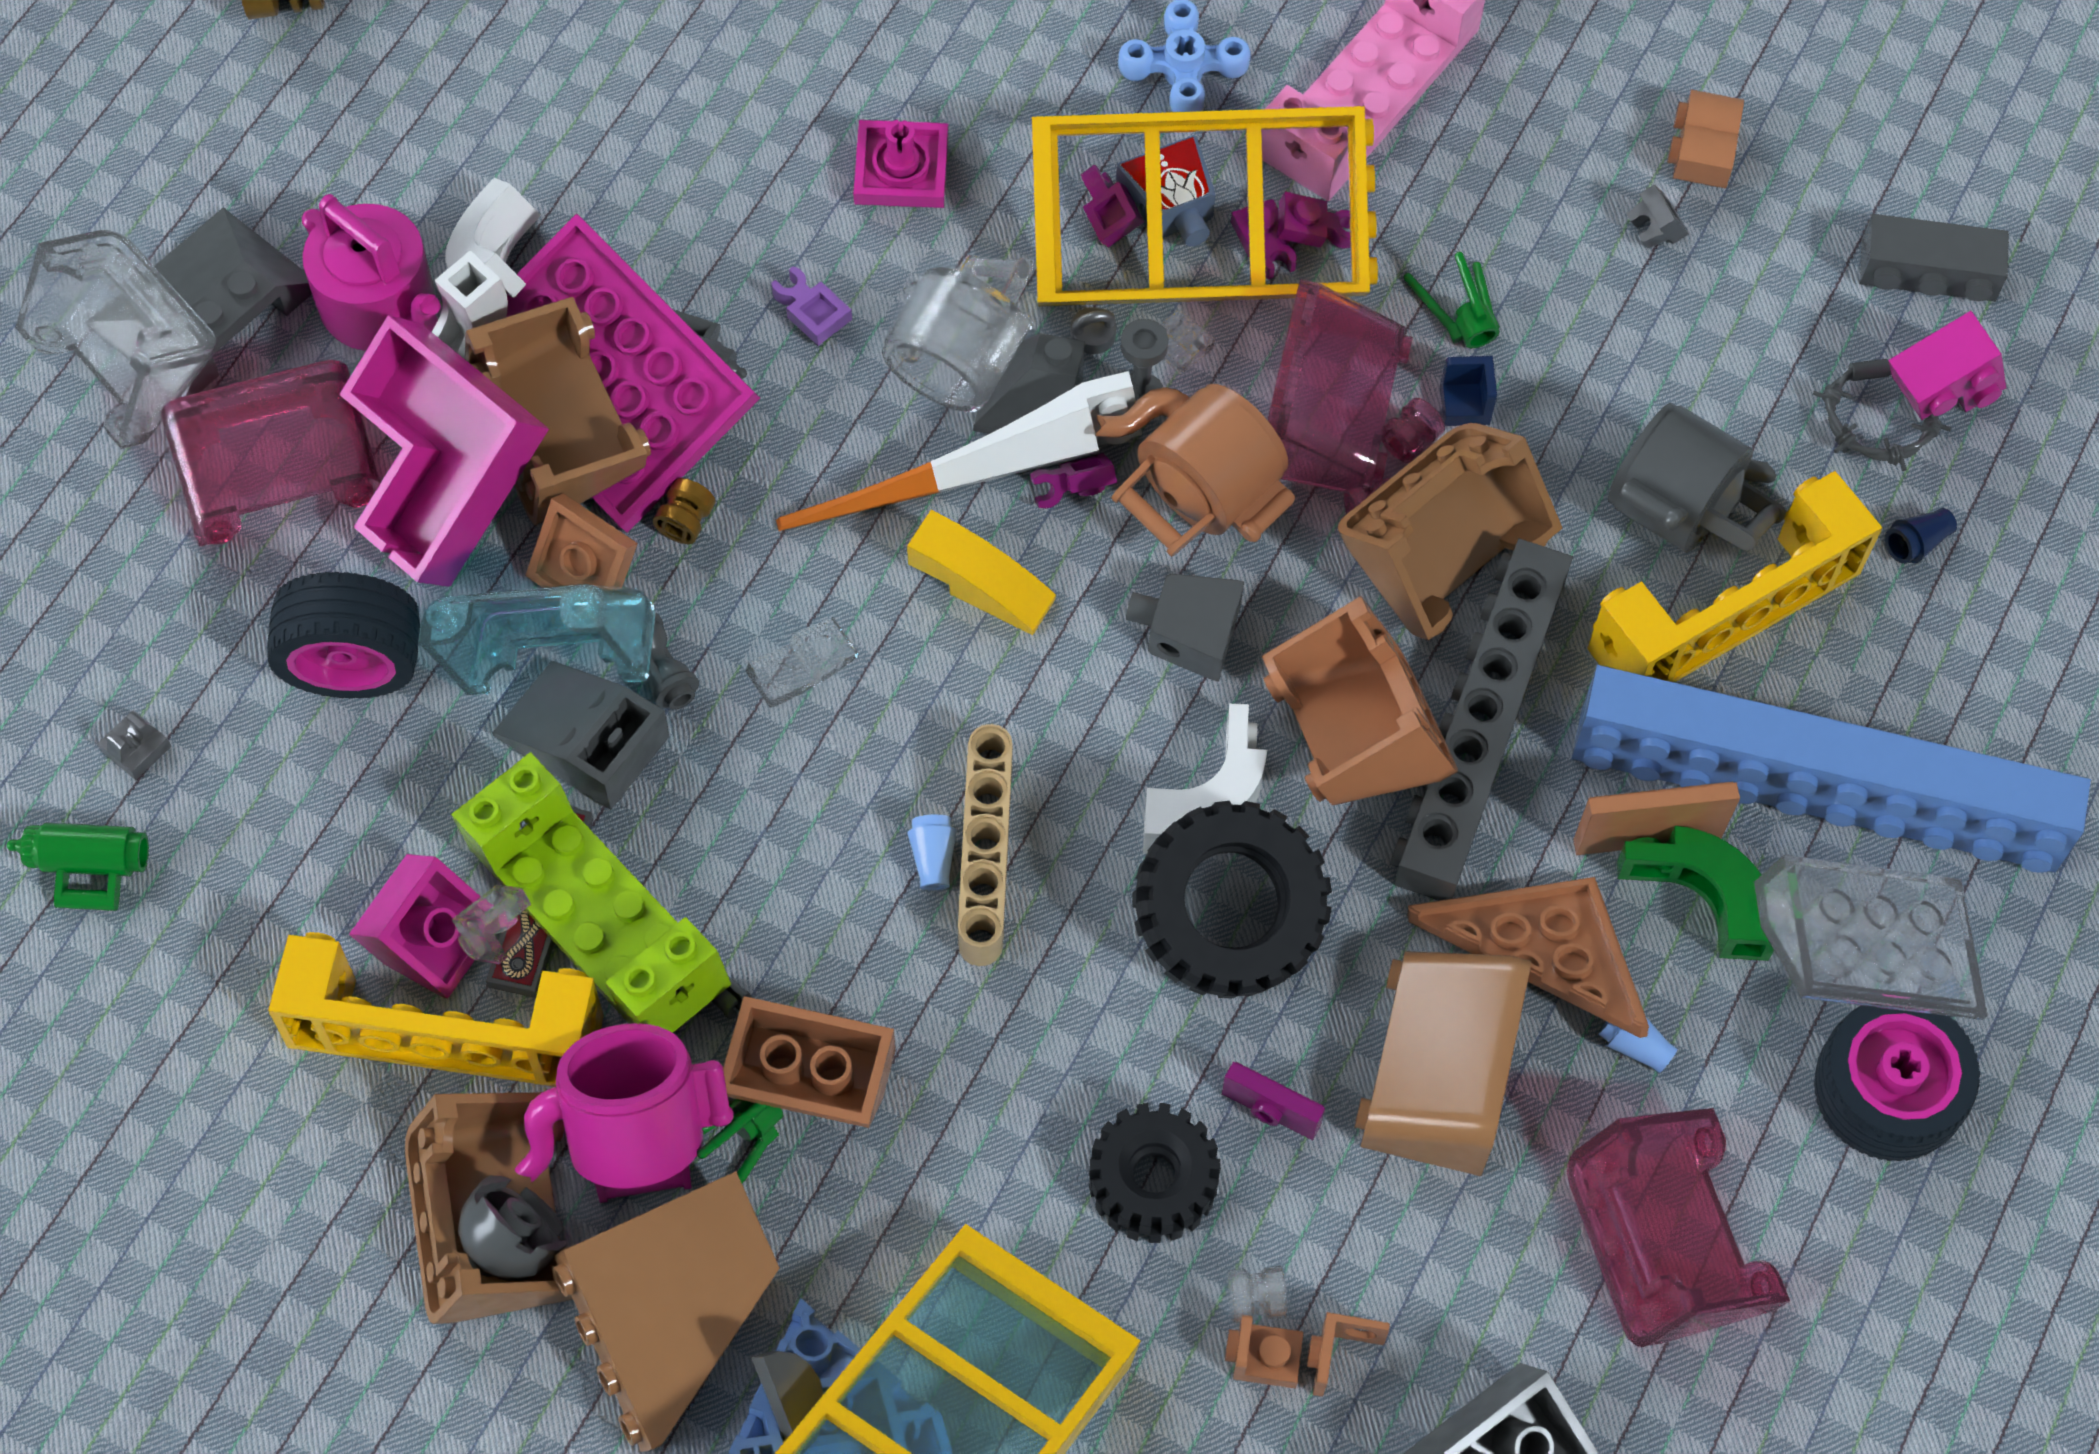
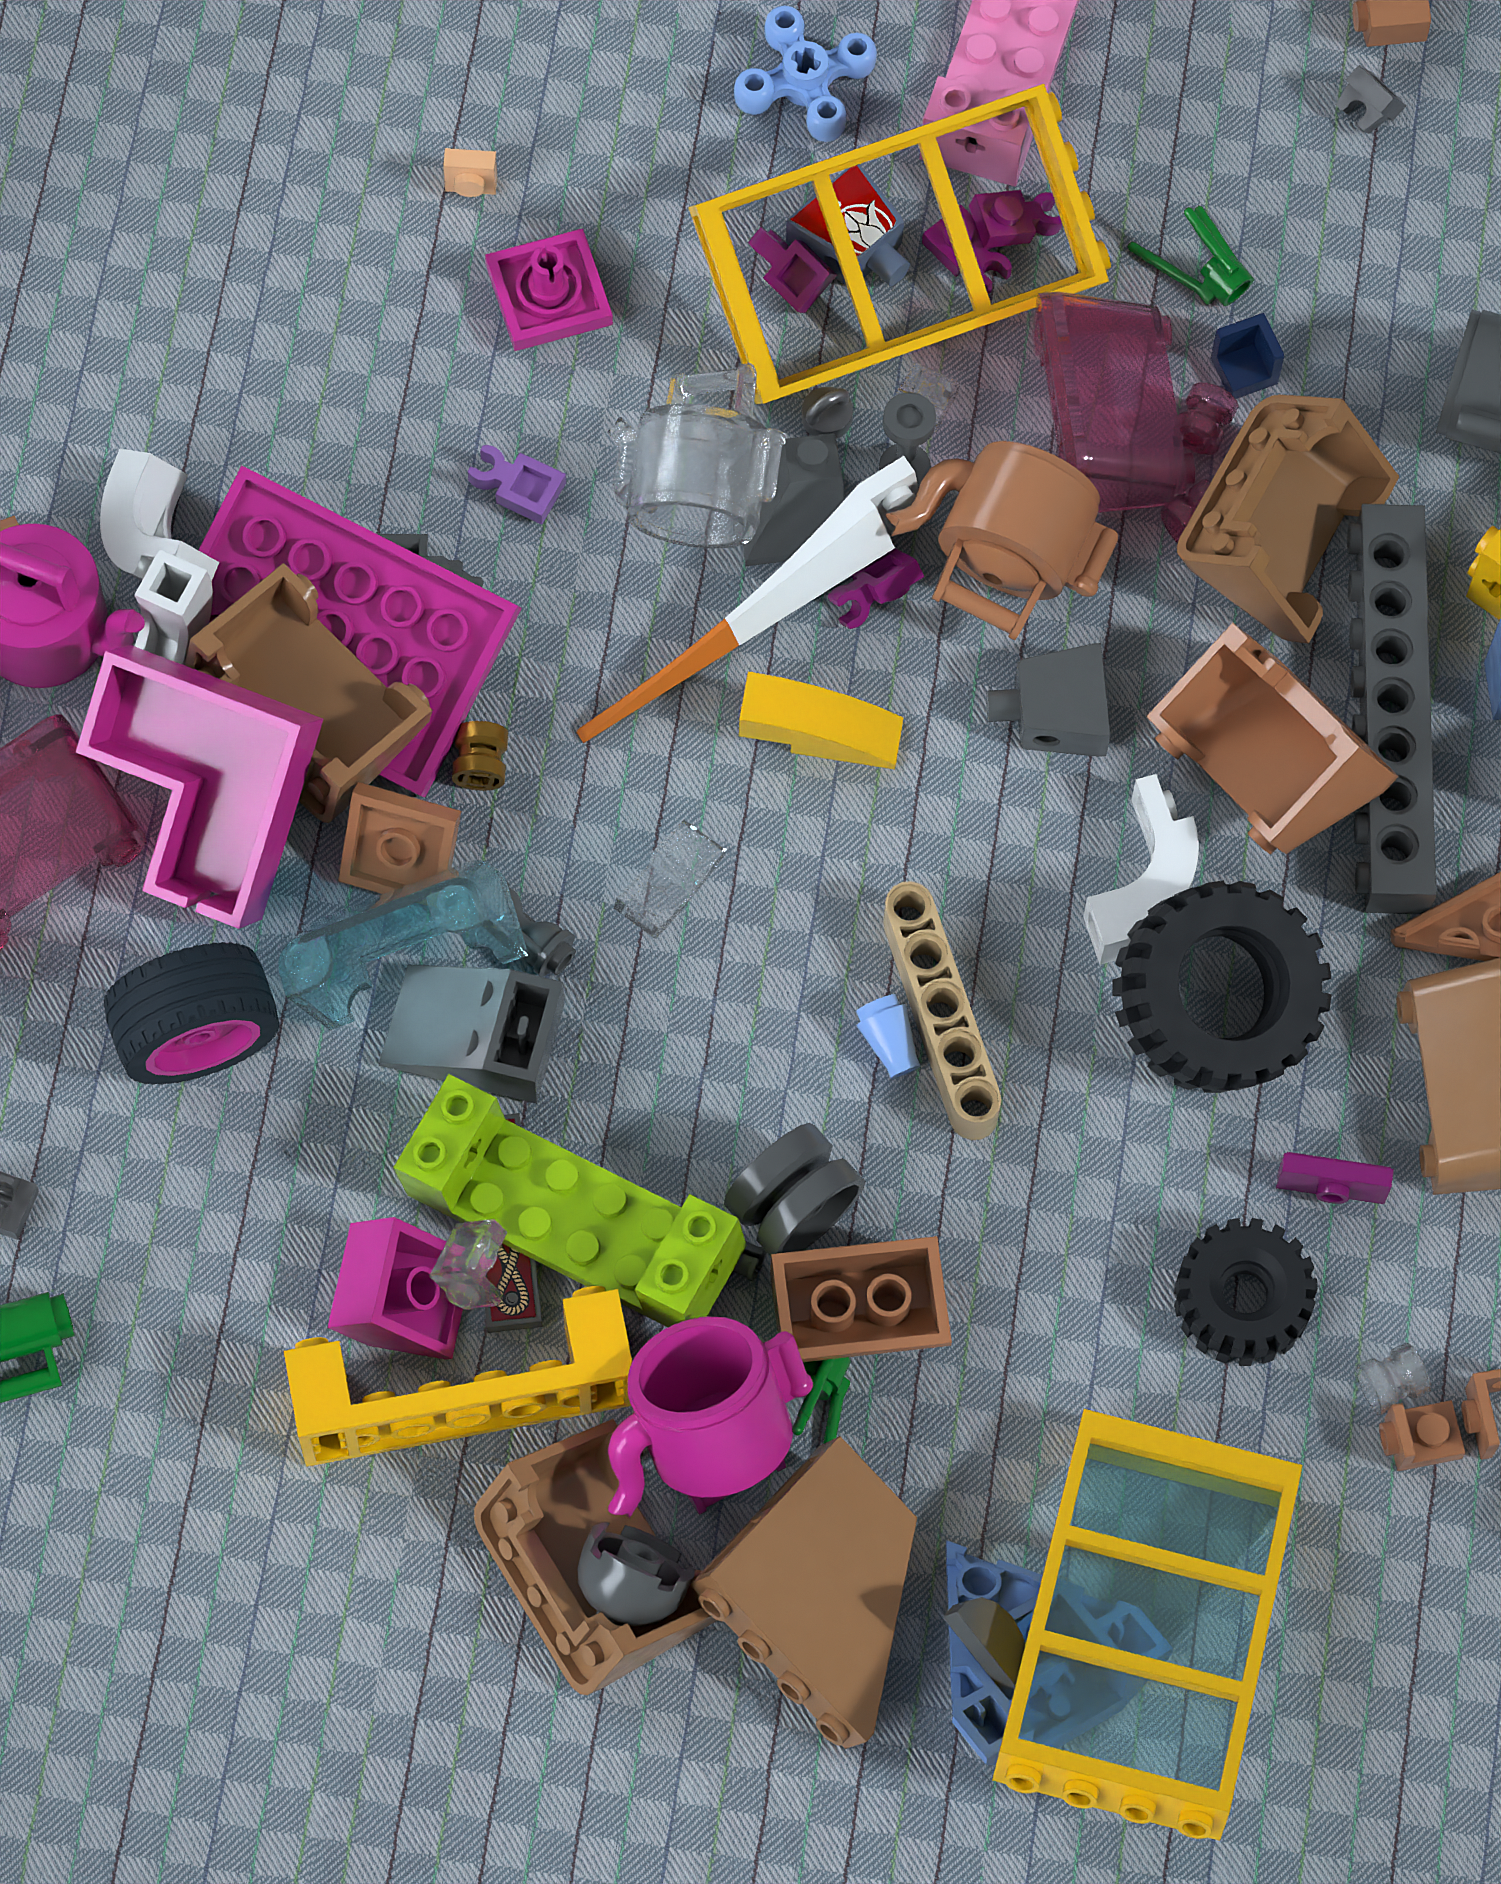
camera: 20 degrees left, 5 degrees up
none -> light nougat plate [443,148,497,197]
none -> dark grey wheel [724,1123,866,1256]

